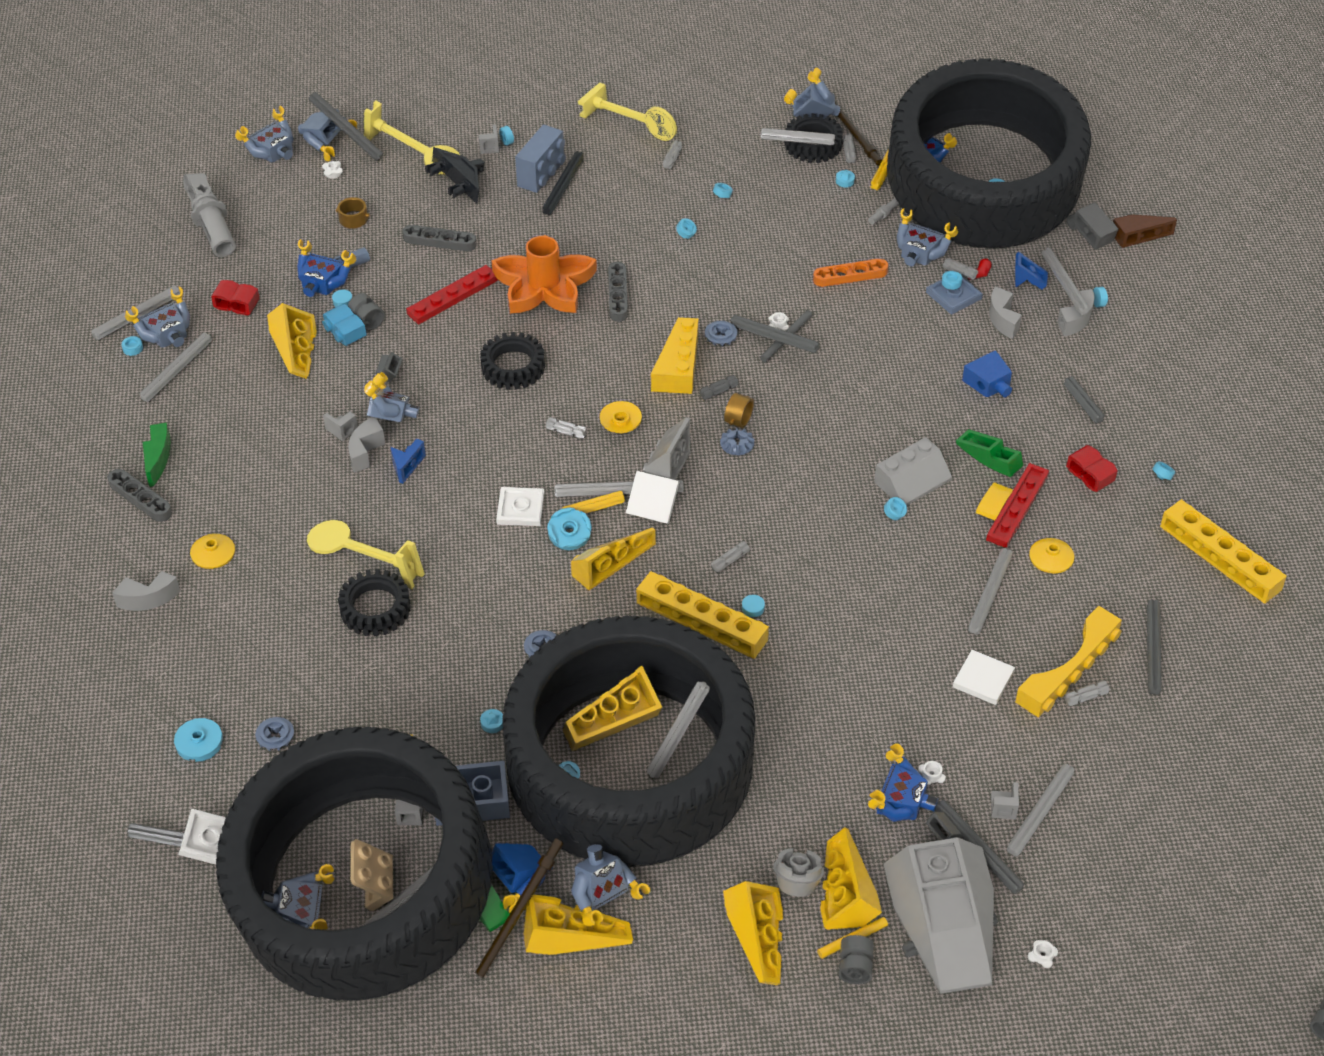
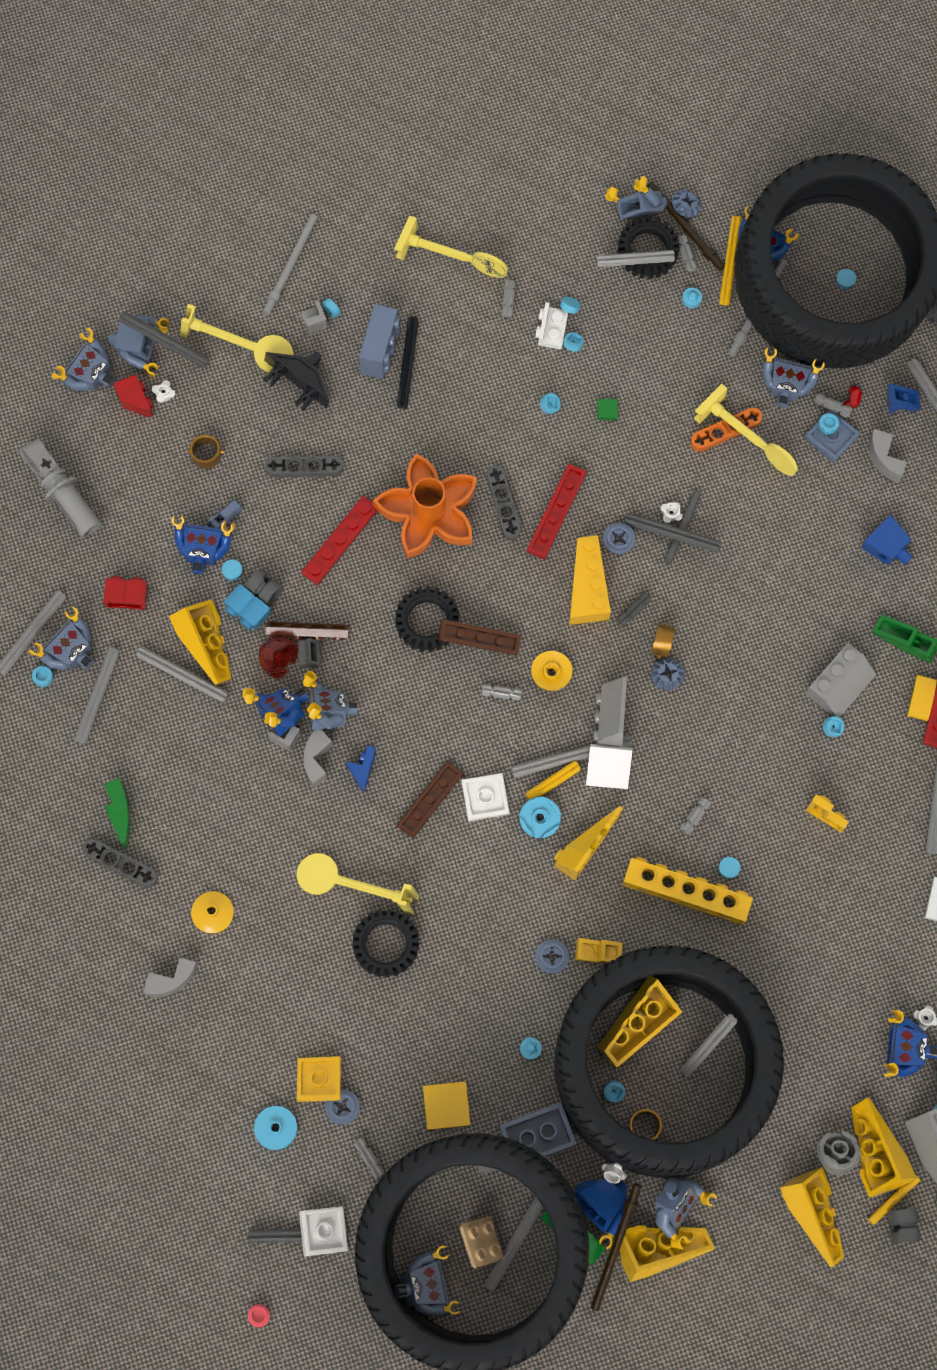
camera: 15 degrees left, 25 degrees up
none -> red slope [113,374,154,417]
none -> light grey axle [136,646,229,702]
none -> blue torso [242,688,308,736]
none -> coral plate [248,1304,270,1327]
none -> clear red cylinder [259,637,298,679]
none -> light grey bar [263,214,318,316]
none -> reddish brown plate [266,621,350,641]
none -> yellow tile [297,1056,342,1102]
none -> reddish brown tile [396,761,464,839]
none -> reddish brown plate [438,619,521,656]
none -> red plate [527,464,587,560]
none -> white bracket [535,302,568,349]
none -> medium azure tile [560,297,581,314]
none -> green tile [597,399,618,420]
none -> white plate [602,1163,627,1184]
none -> sand blue gear [672,189,702,217]
none -> light yellow piece [694,384,798,476]
none -> yellow plate [805,794,849,833]

